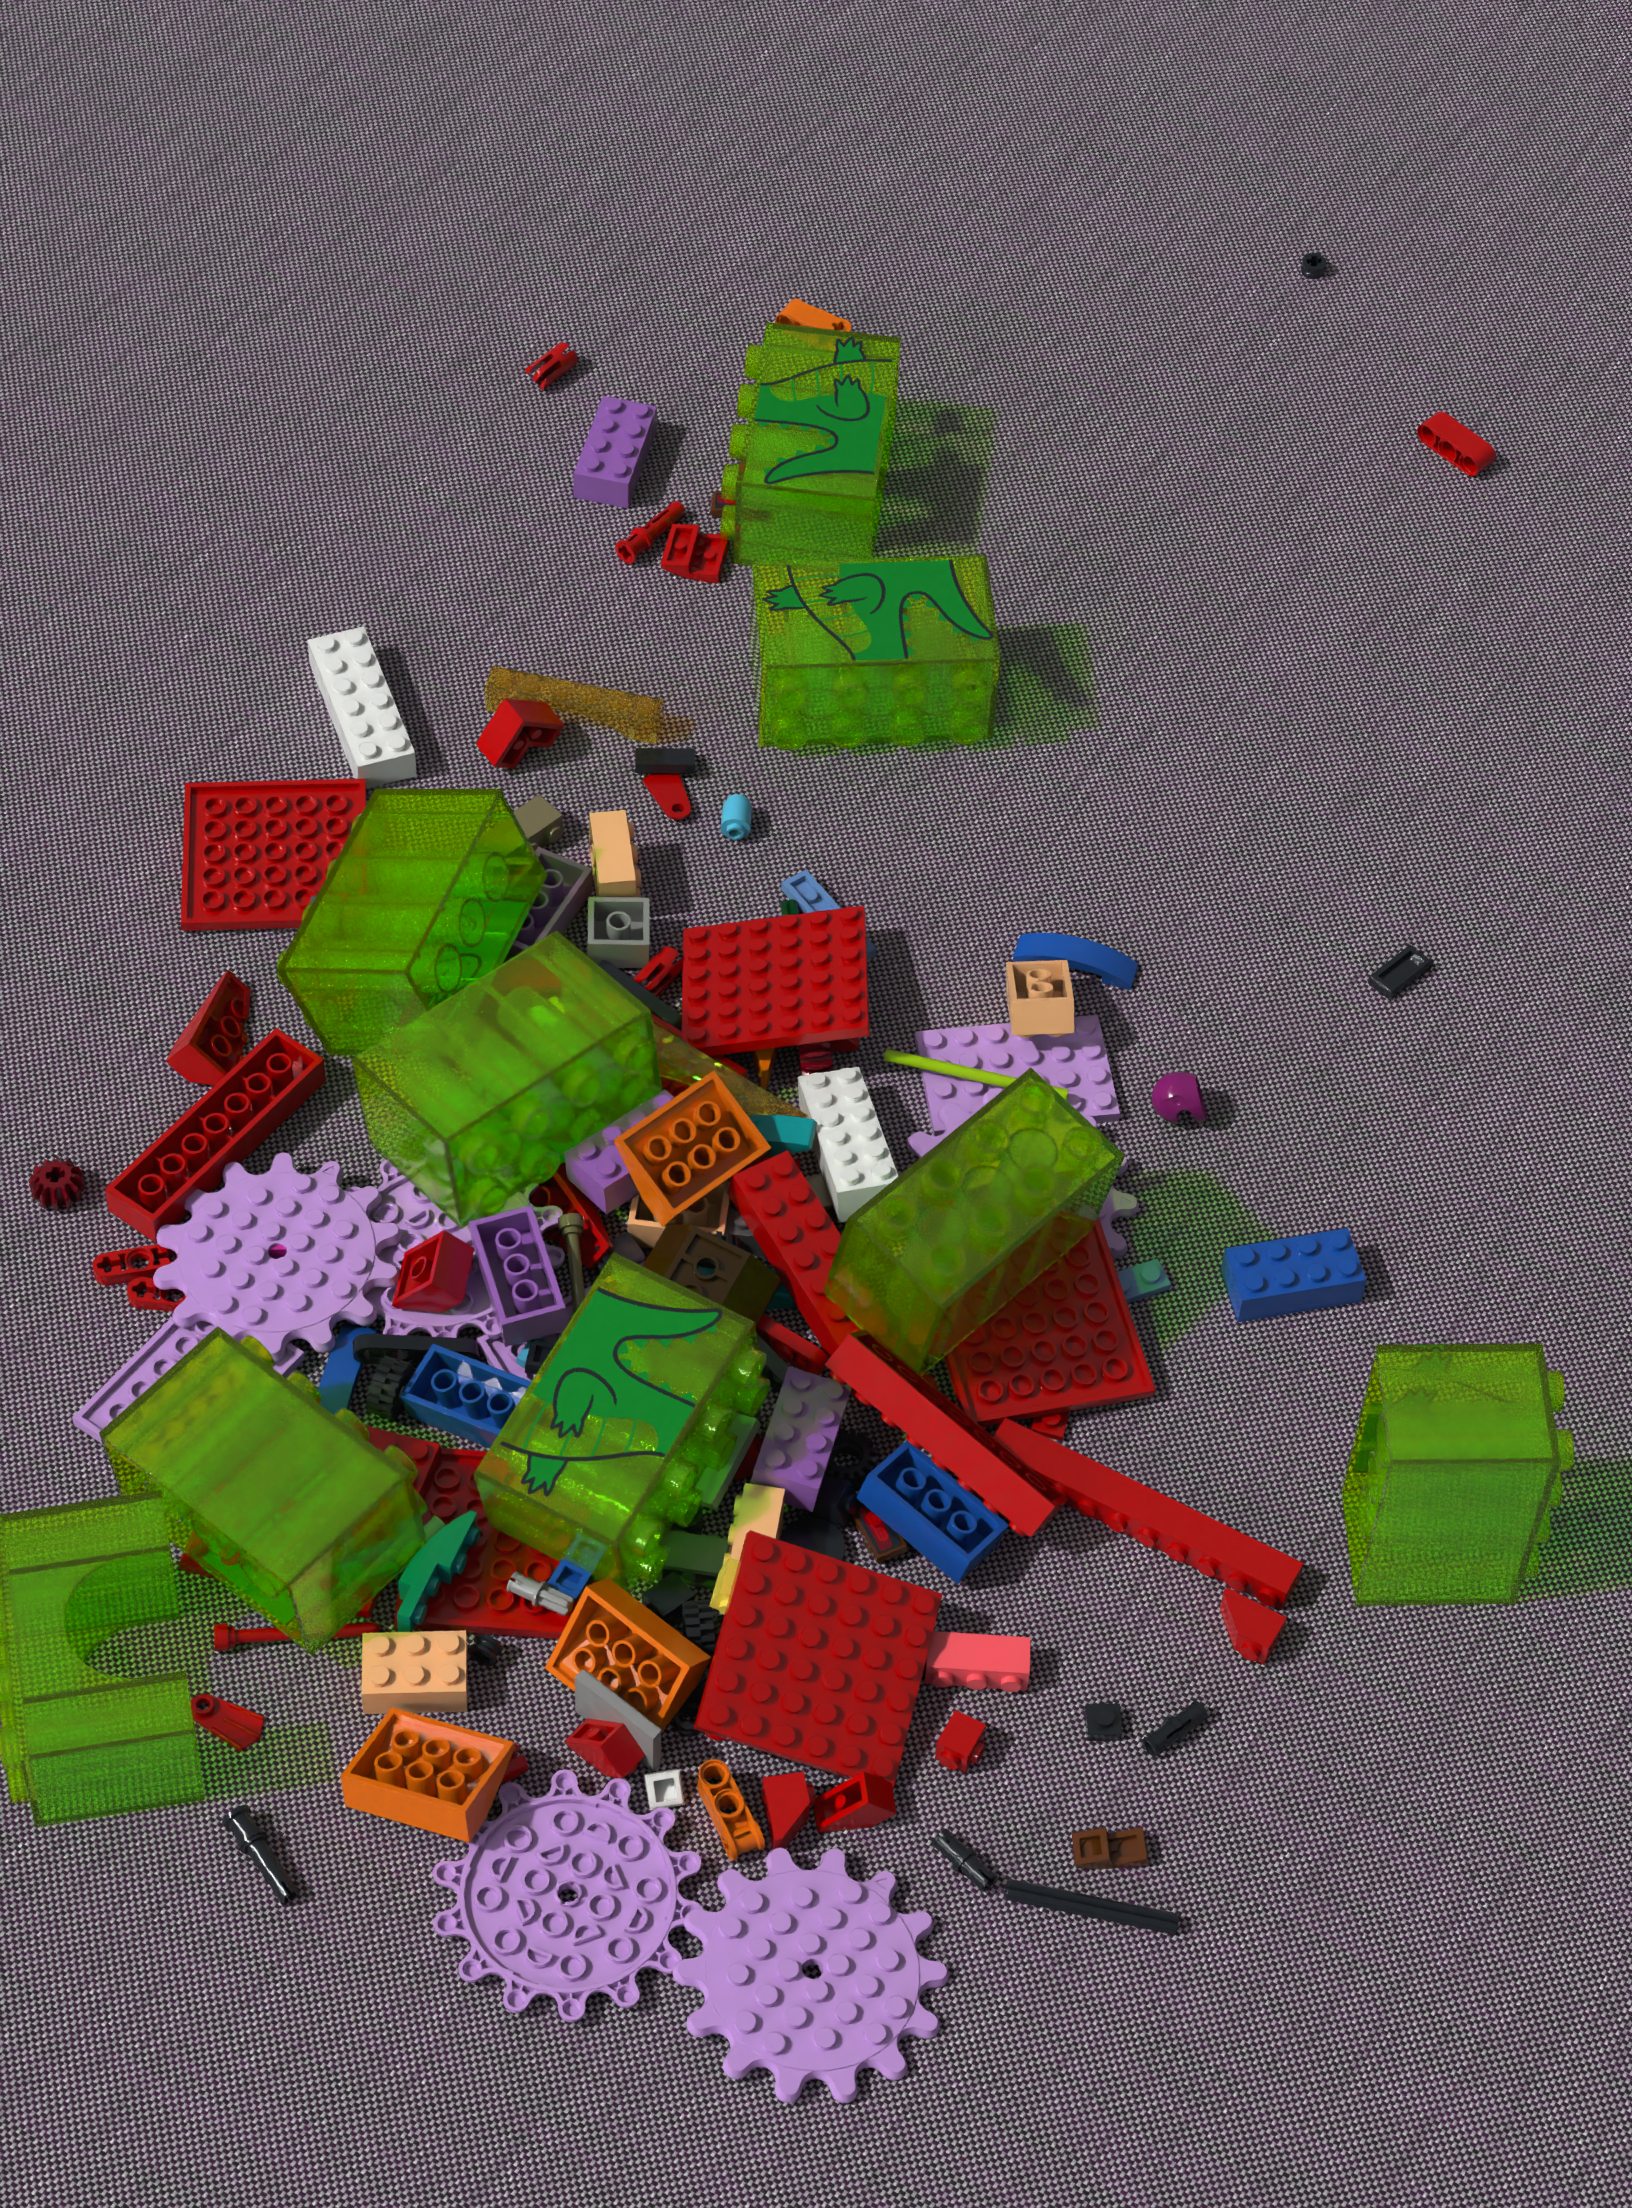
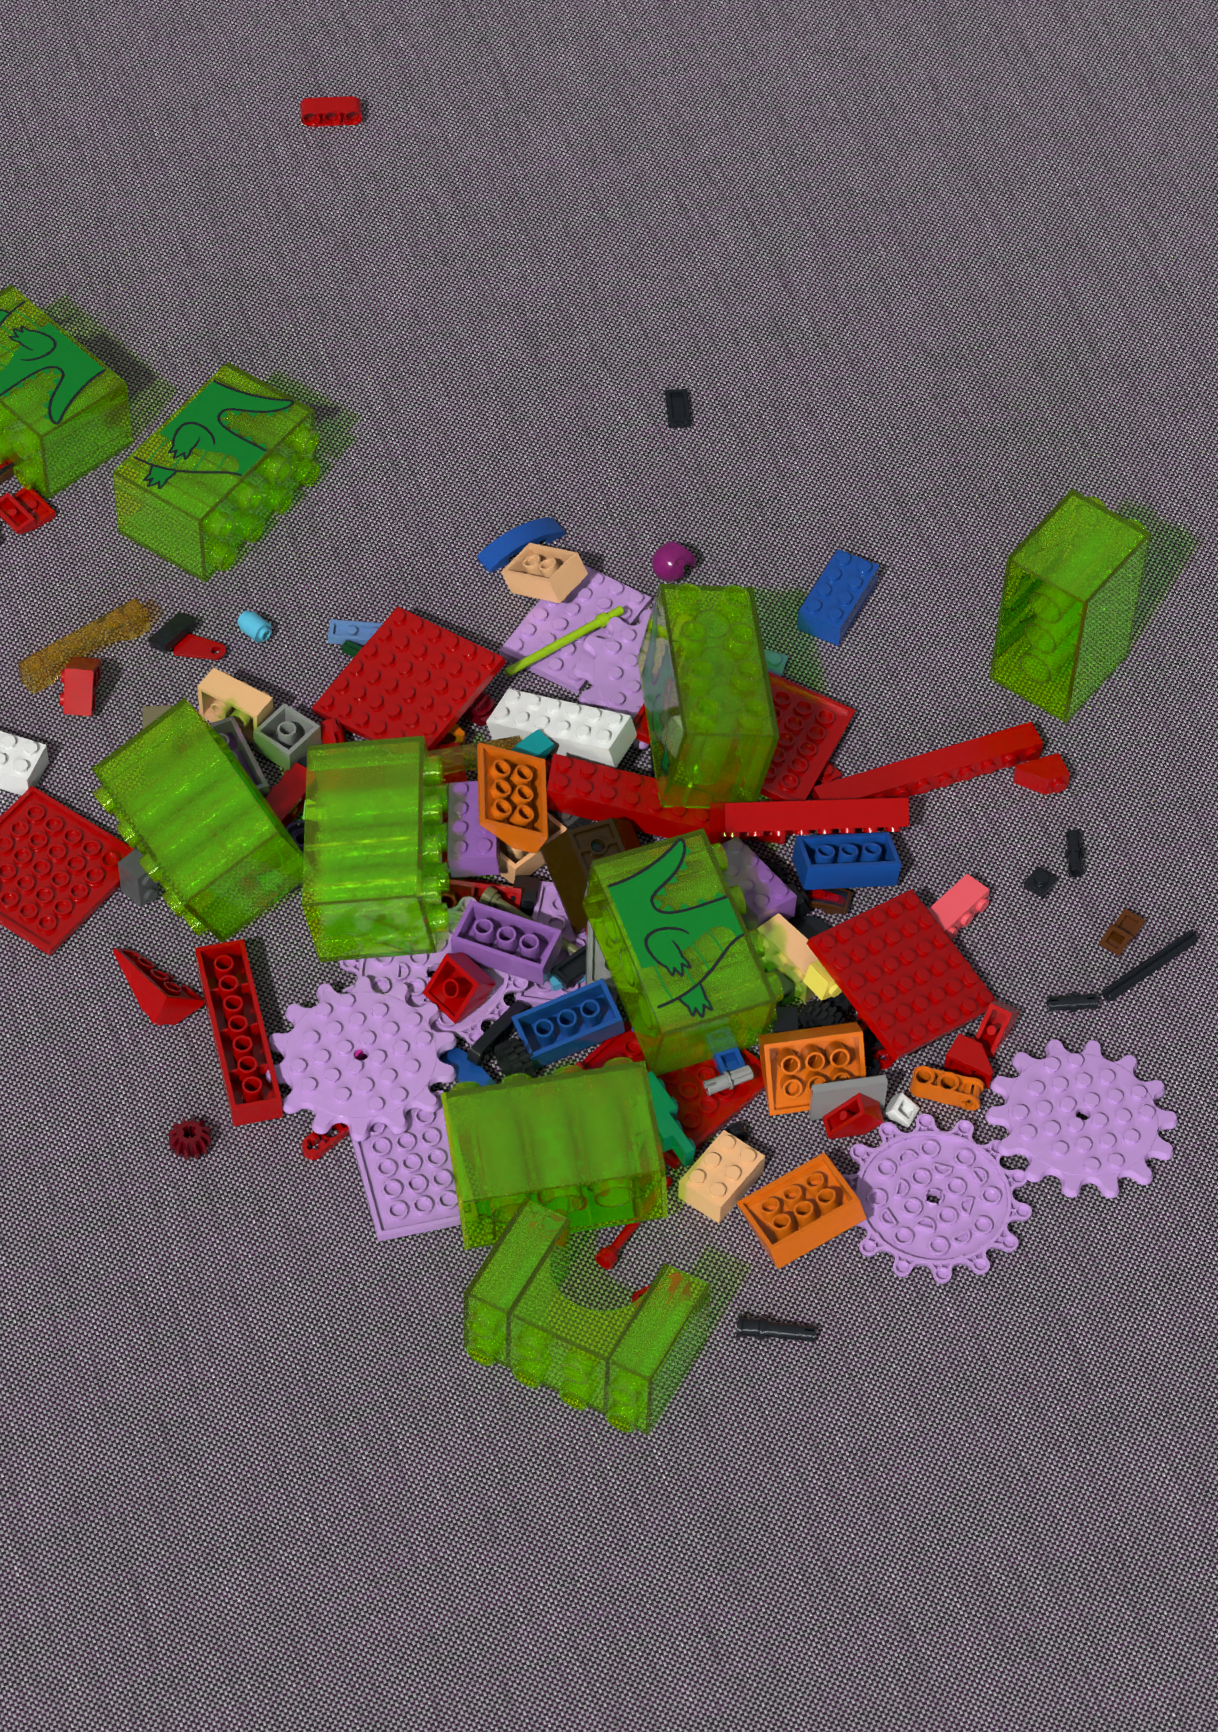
camera: 50 degrees left, 0 degrees up
red beam [92,1244,178,1286] -> none
red brick [935,1710,986,1773] -> none
black bush [1301,253,1326,279] -> none

